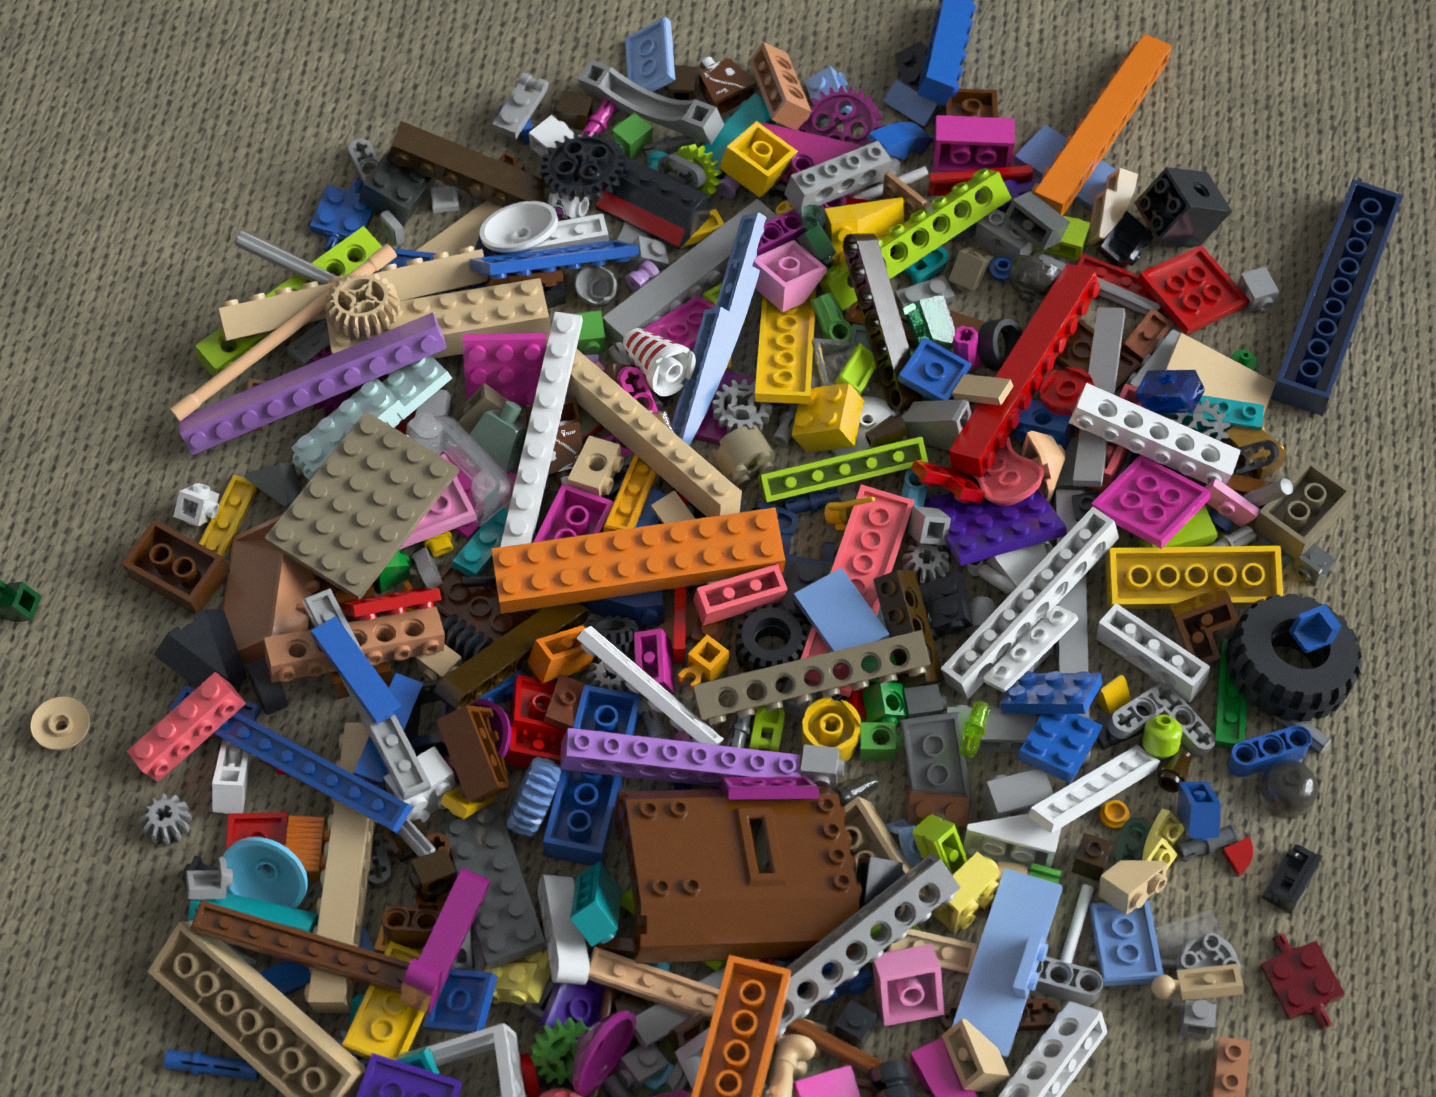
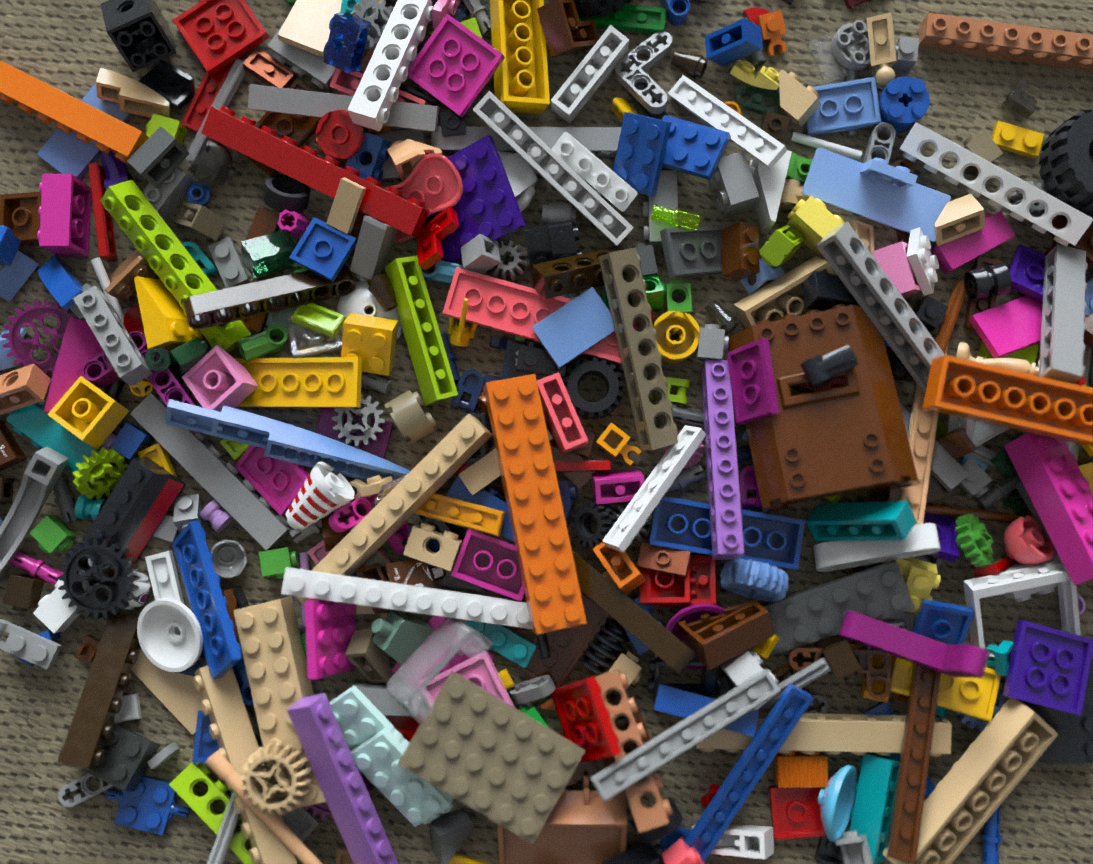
camera: 85 degrees left, 25 degrees up
blue tile [311,616,402,726] -> none
magenta dish [572,1010,636,1096] -> none
dark grey beam [658,153,706,189] -> none
lime head [1142,715,1183,759] -> none
none -> blue panel [110,422,154,459]
none -> tan plate [349,475,394,500]
none -> orange plate [756,10,786,57]
none -> black piece [800,345,858,389]
none -> blue brick [878,77,930,133]
none -> white plate [907,227,939,296]

